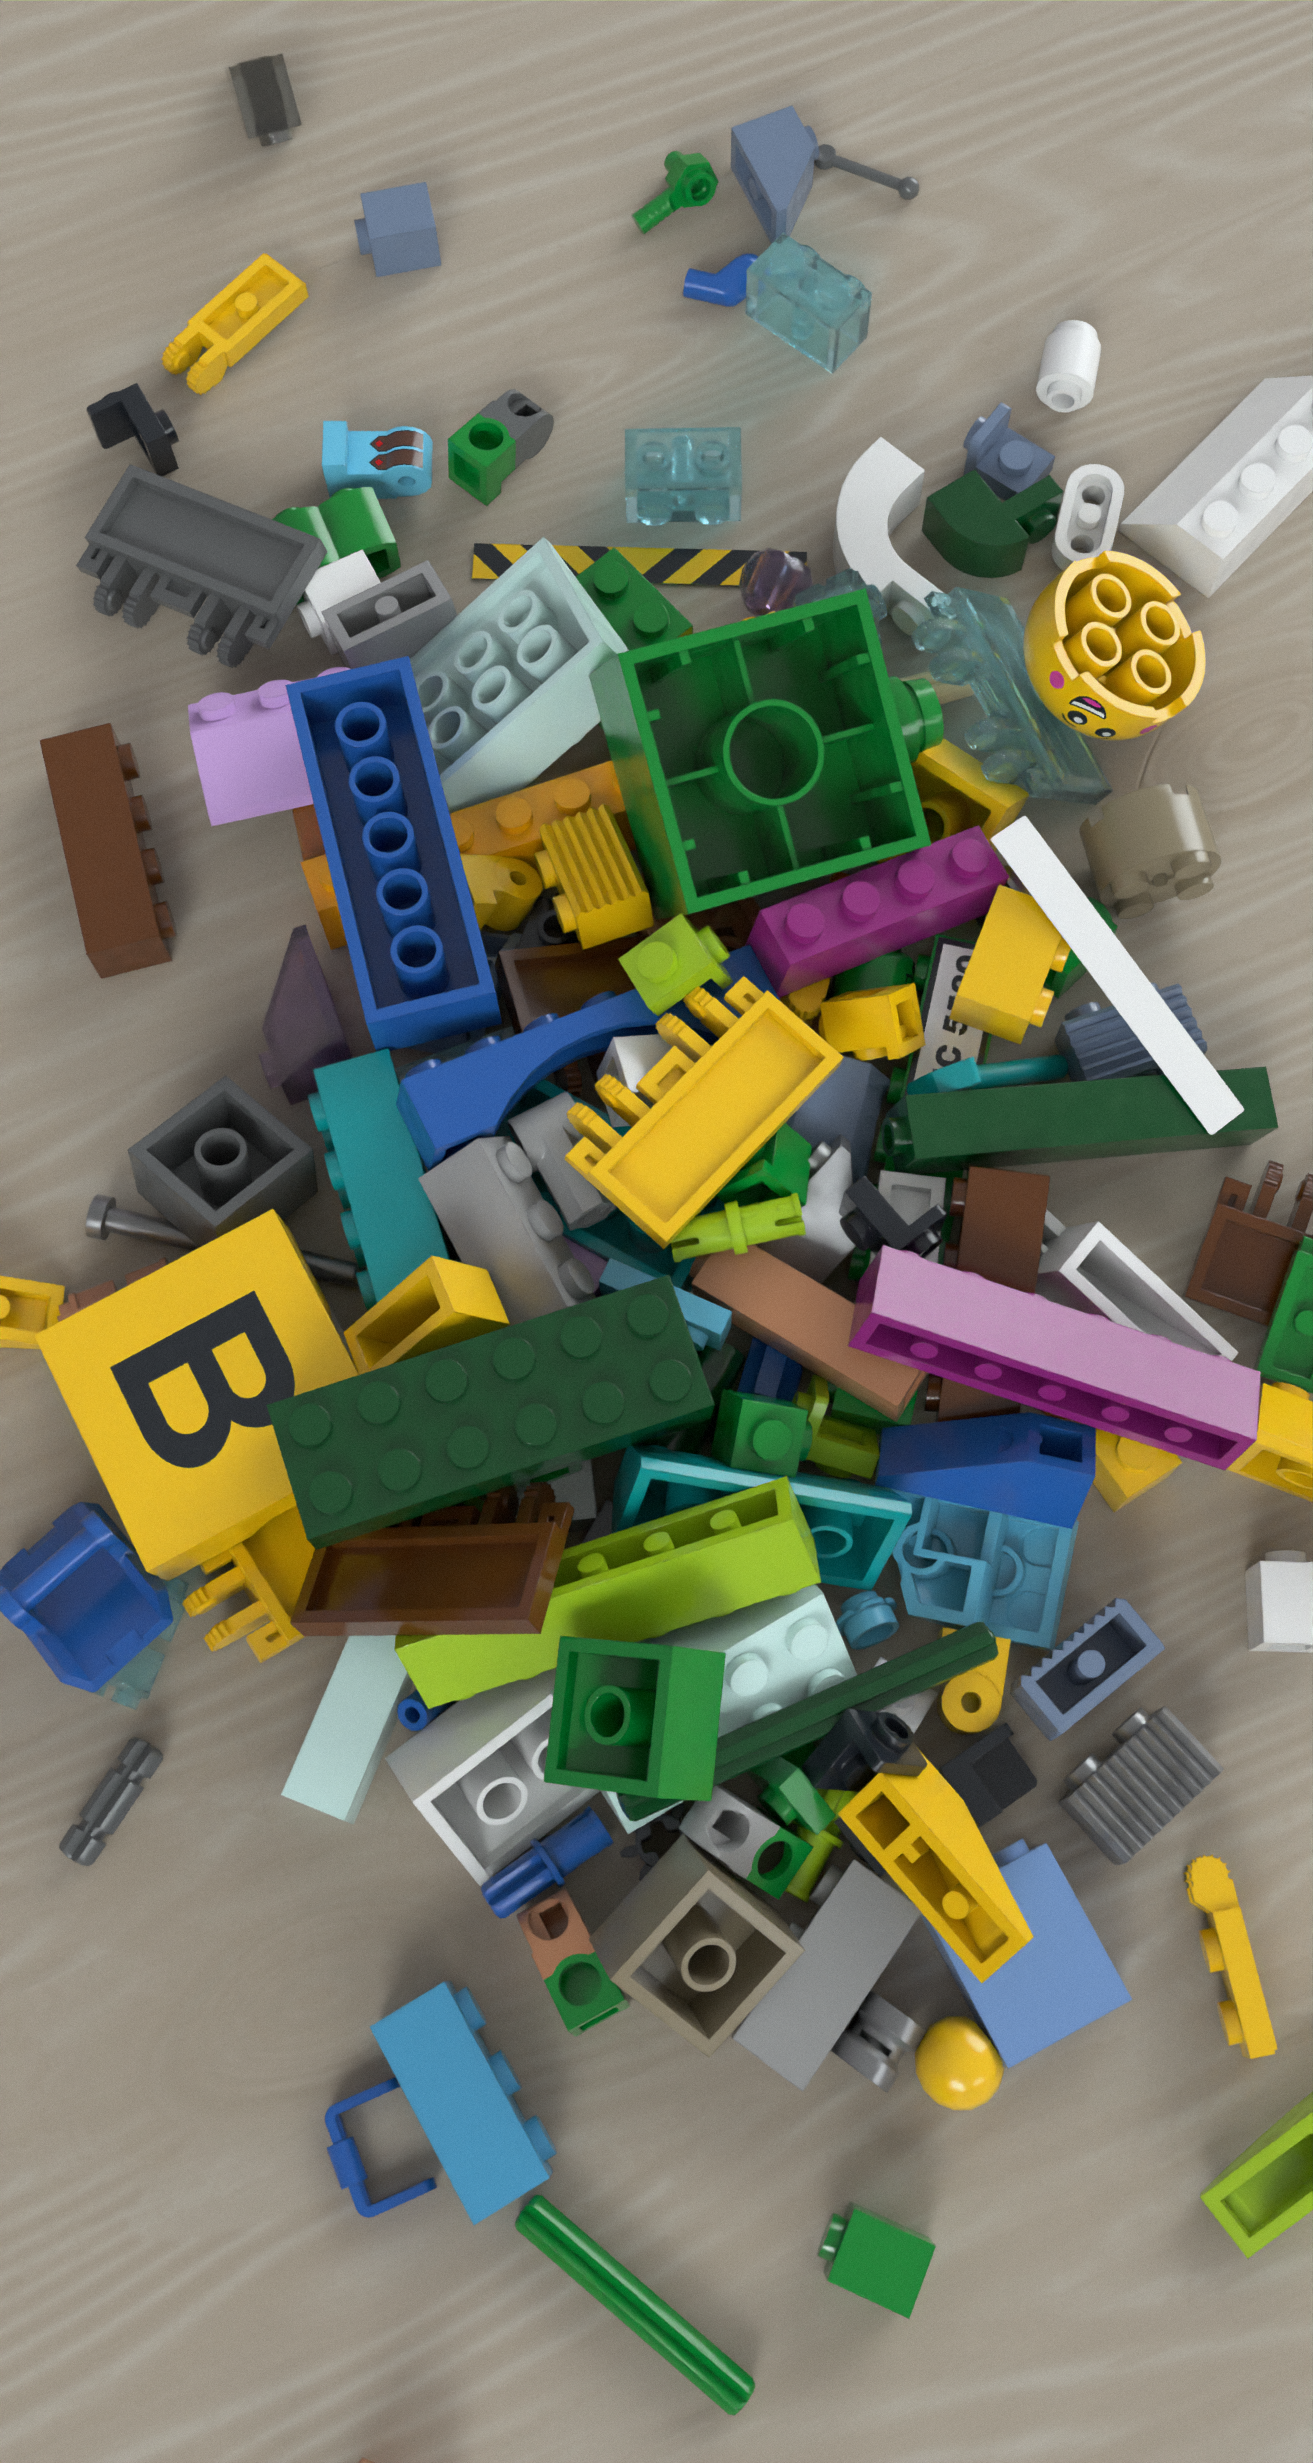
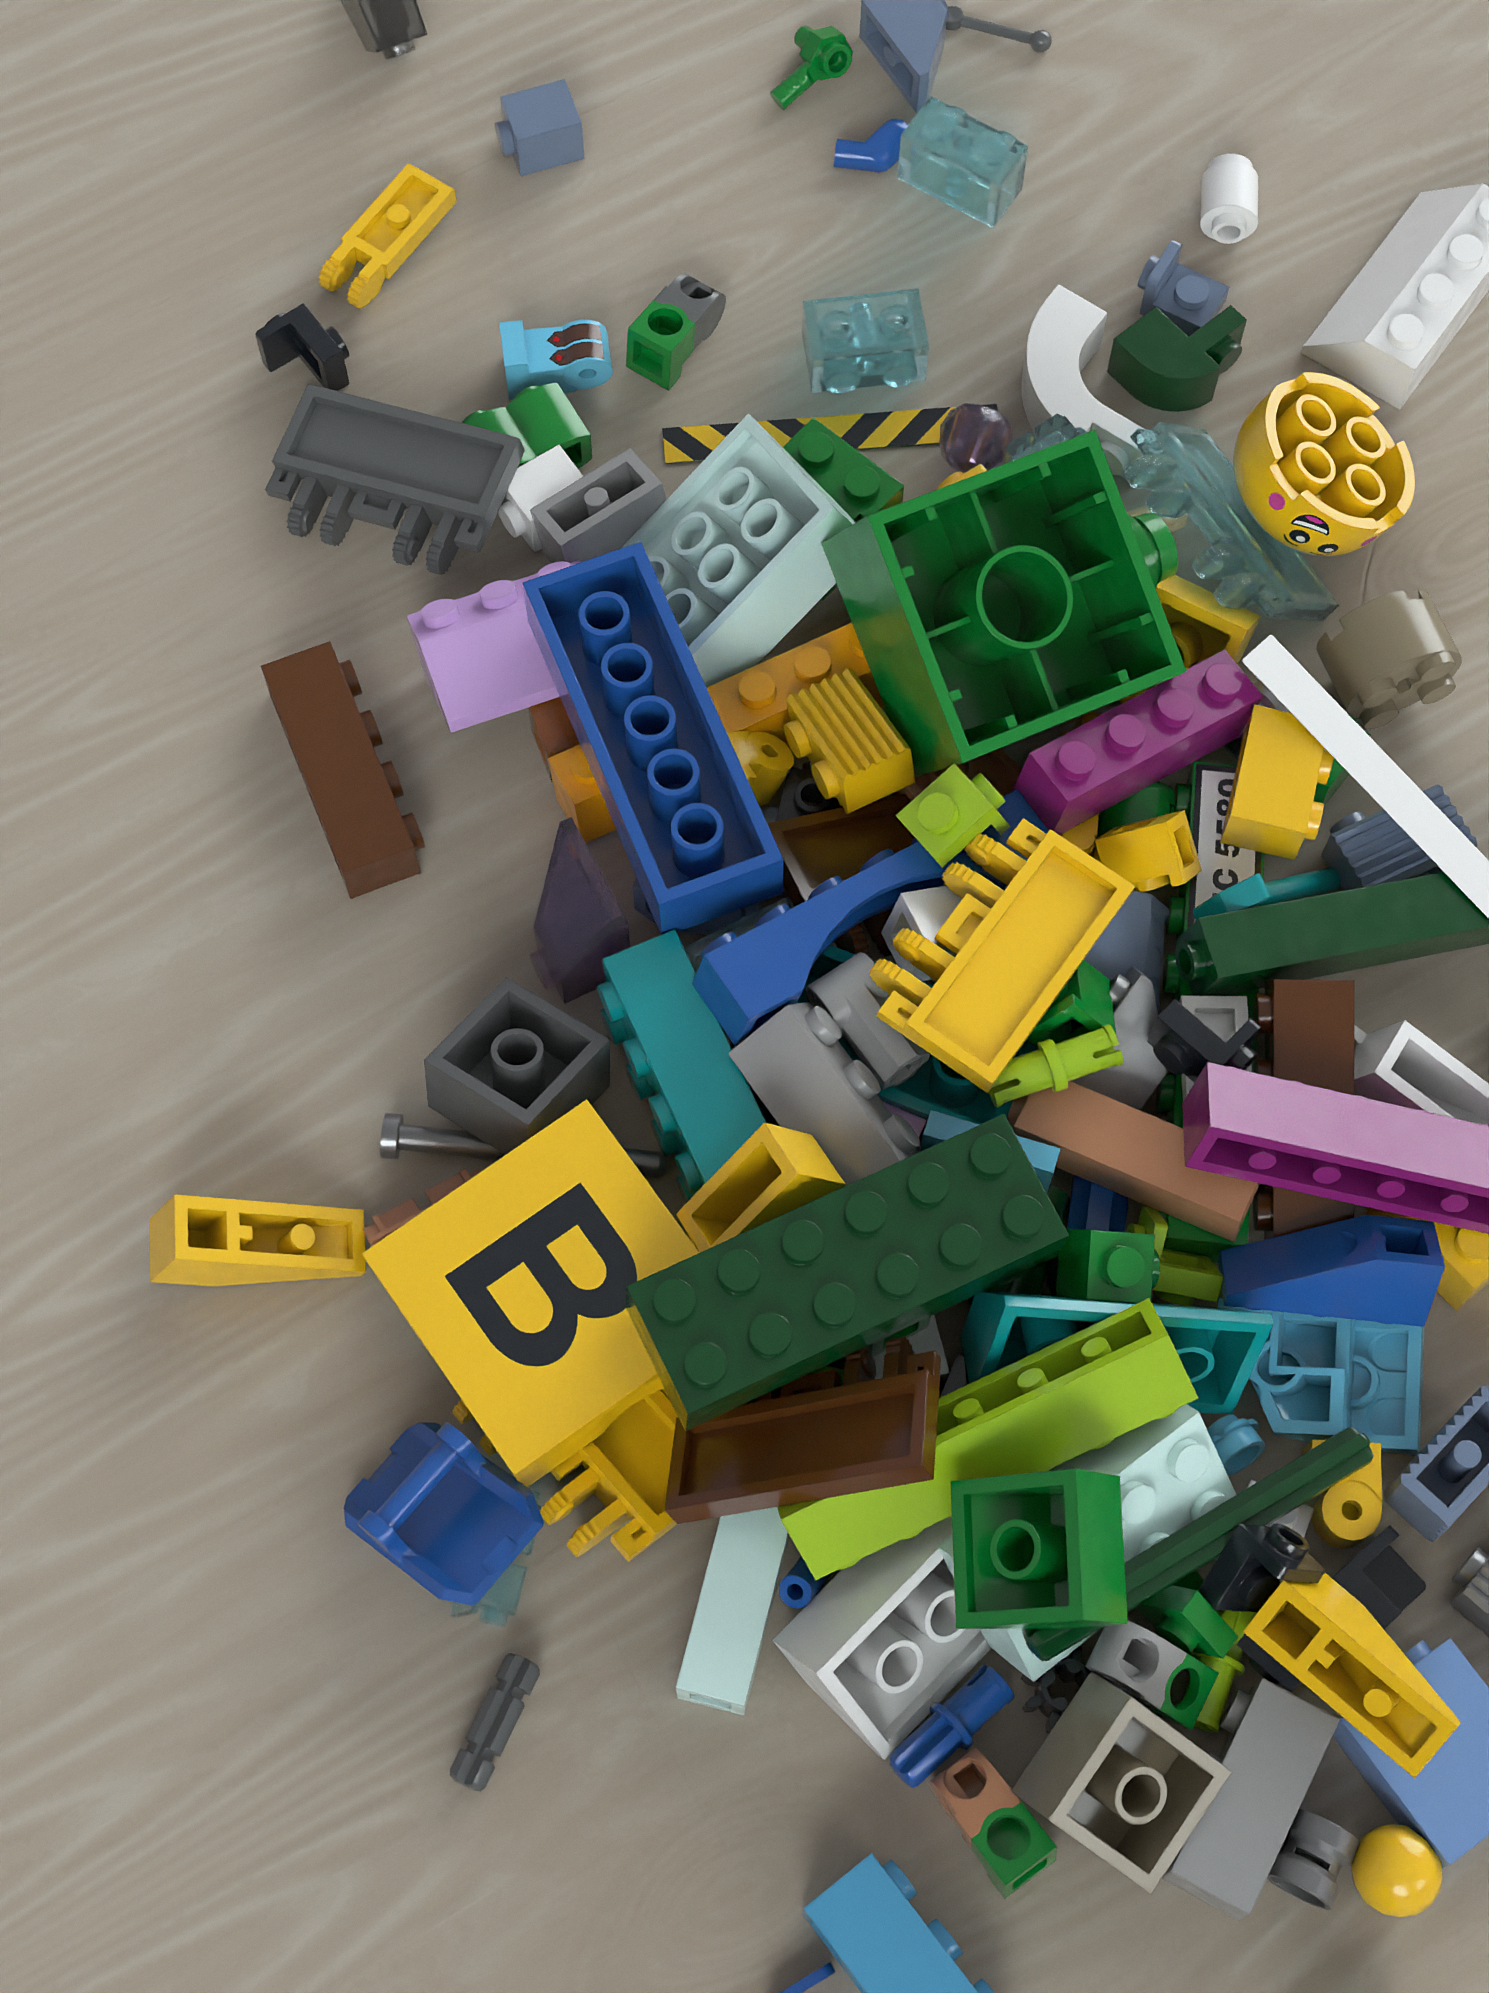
camera: 10 degrees left, 5 degrees down
white plate [1052,464,1124,570] -> none

